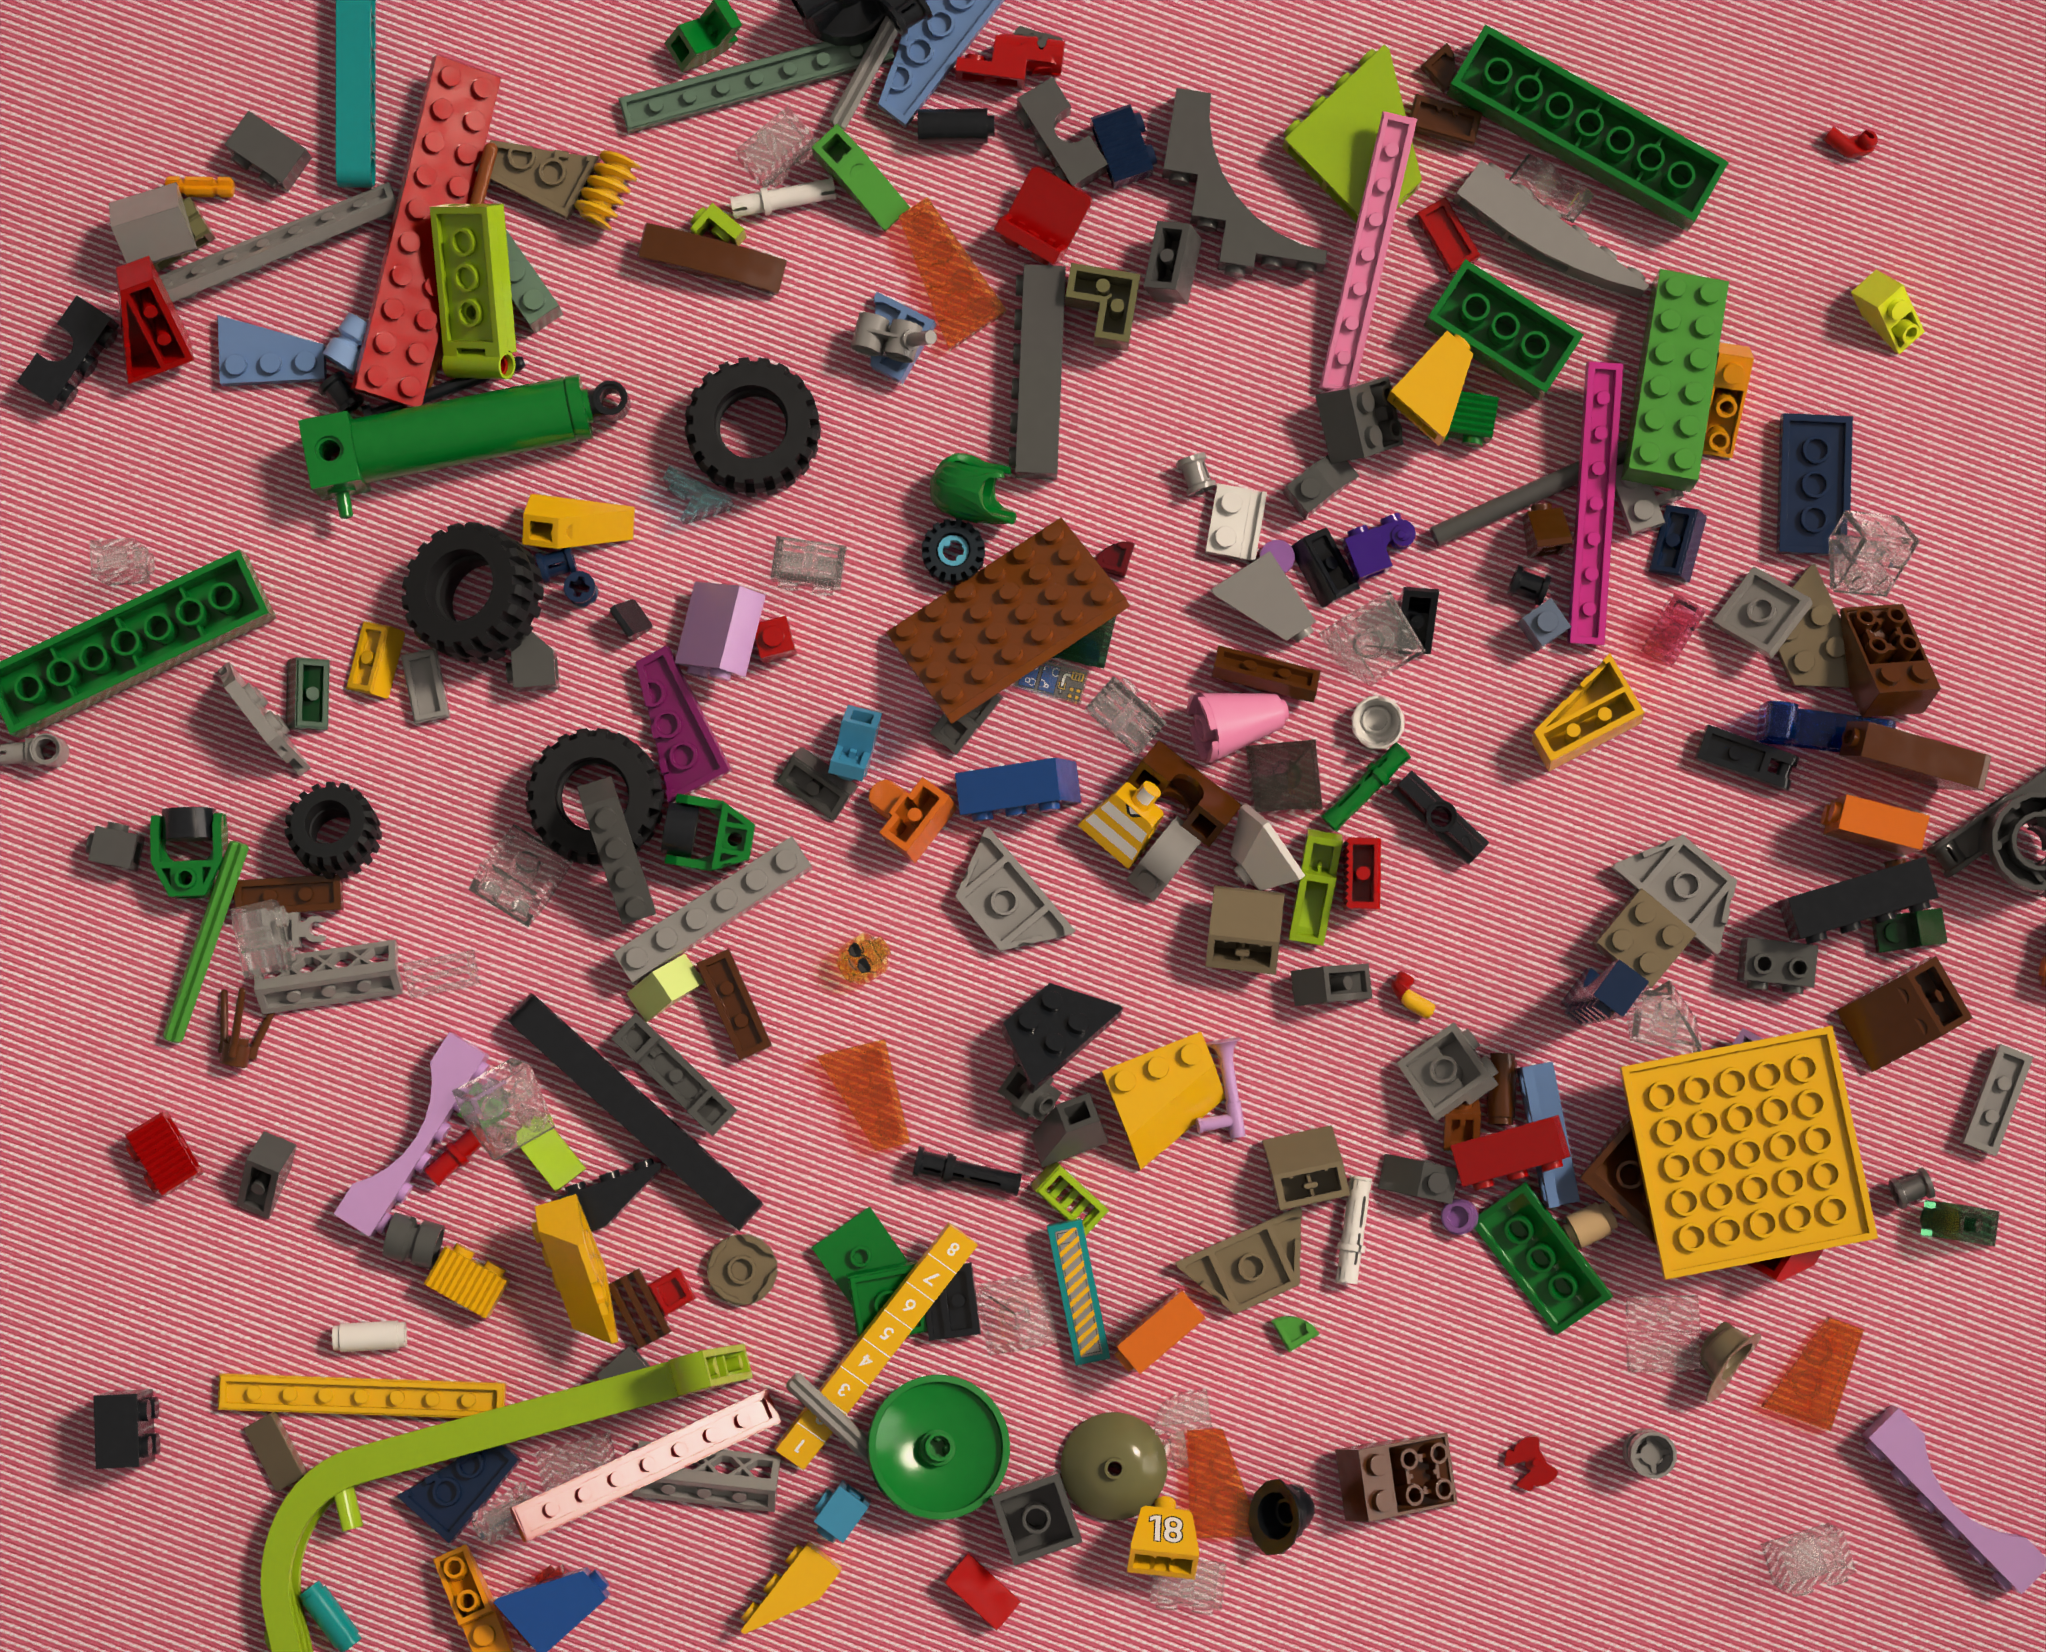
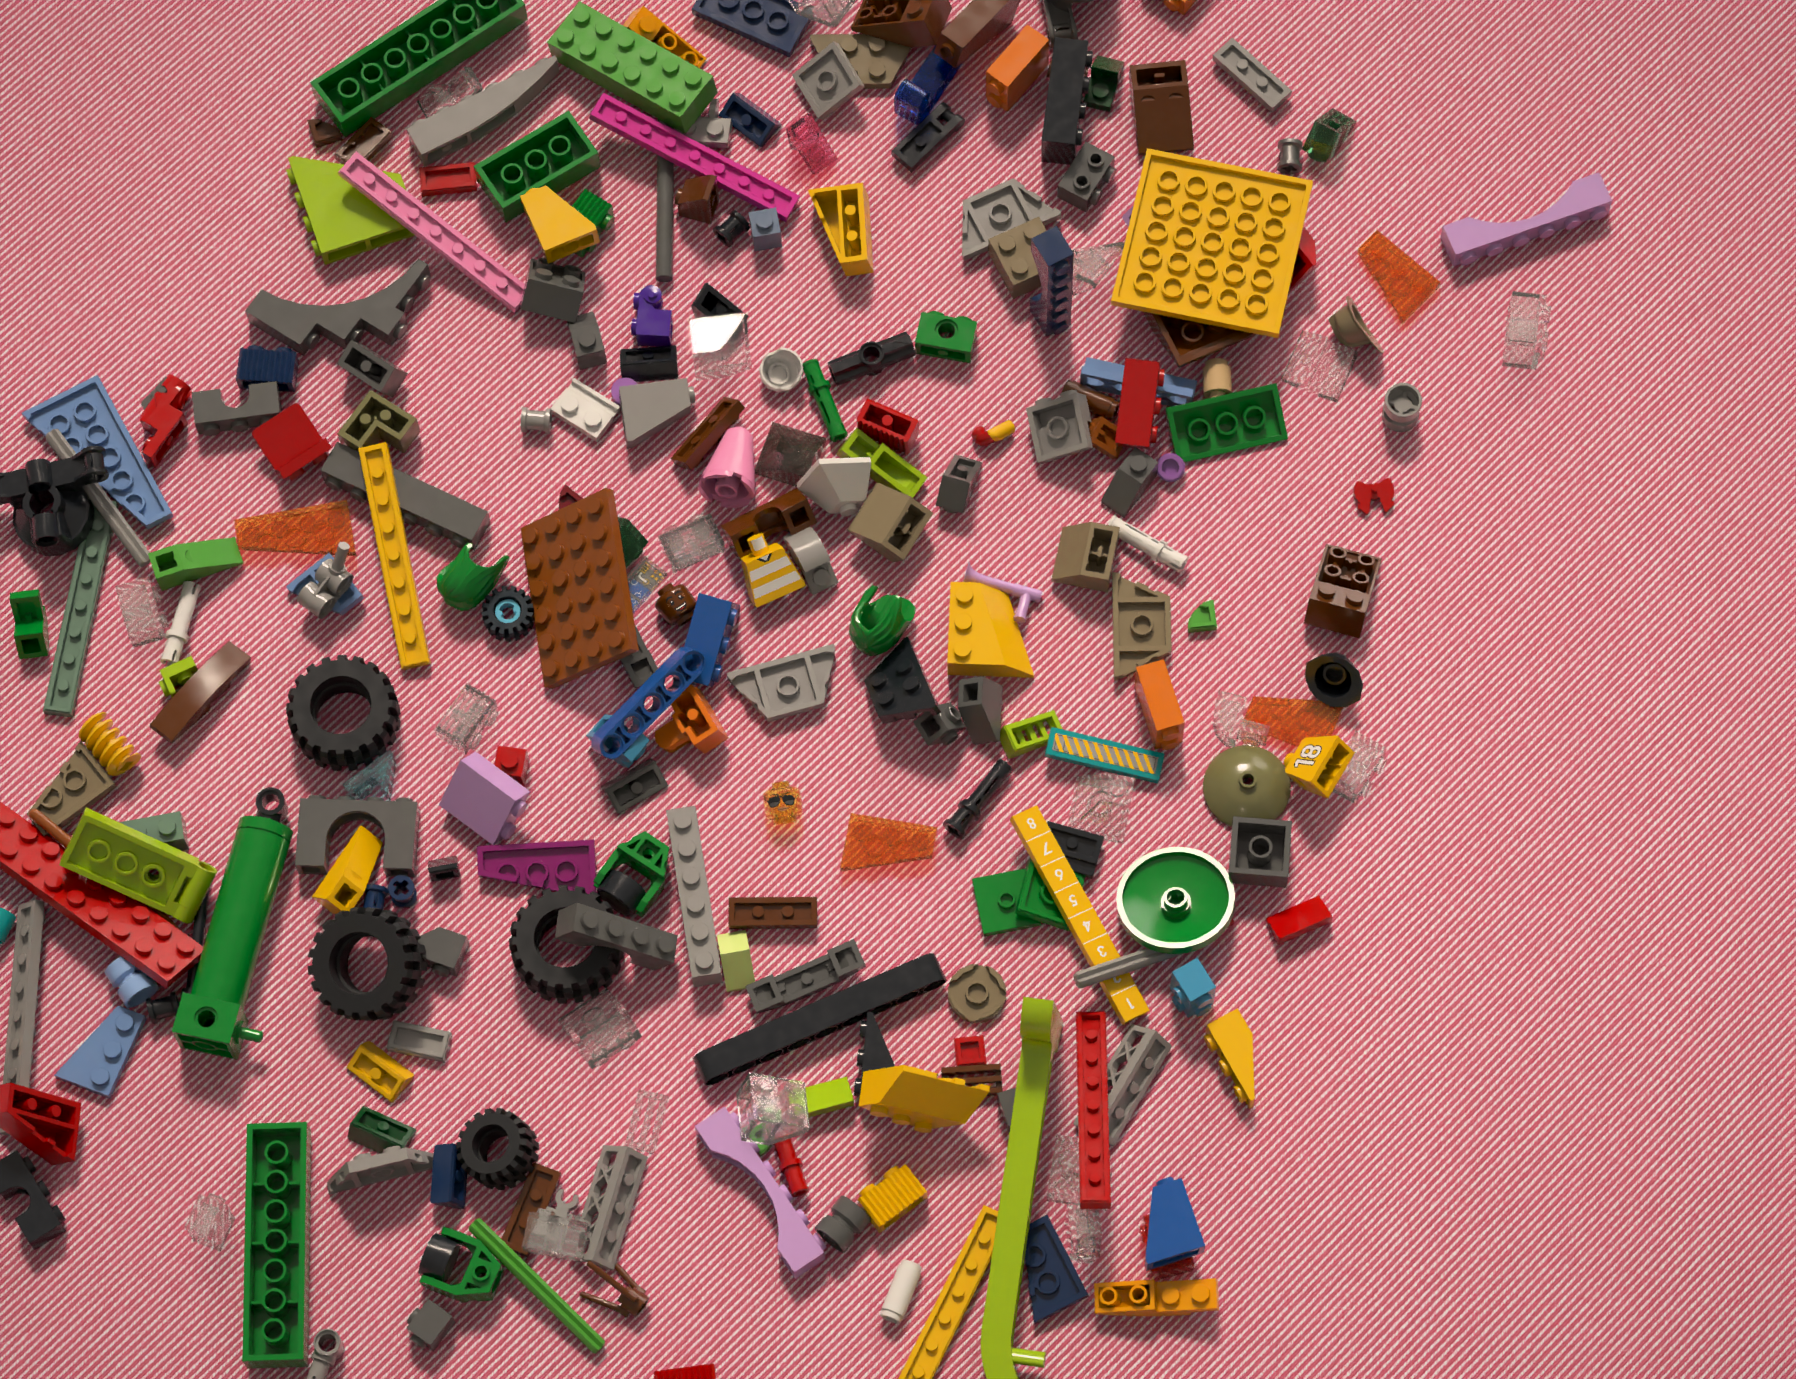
camera: 60 degrees left, 15 degrees down
dark grey slope [236,1131,297,1219] -> none
black brick [918,108,995,144] -> none
none -> dark grey arch [295,795,420,878]
none -> yellow tile [358,442,431,670]
none -> dark blue slope [430,1143,467,1209]
none -> blue beam [591,647,706,759]
none -> reddish brown head [655,583,697,627]
none -> green hair [849,585,916,656]
none -> green brick [915,311,977,364]

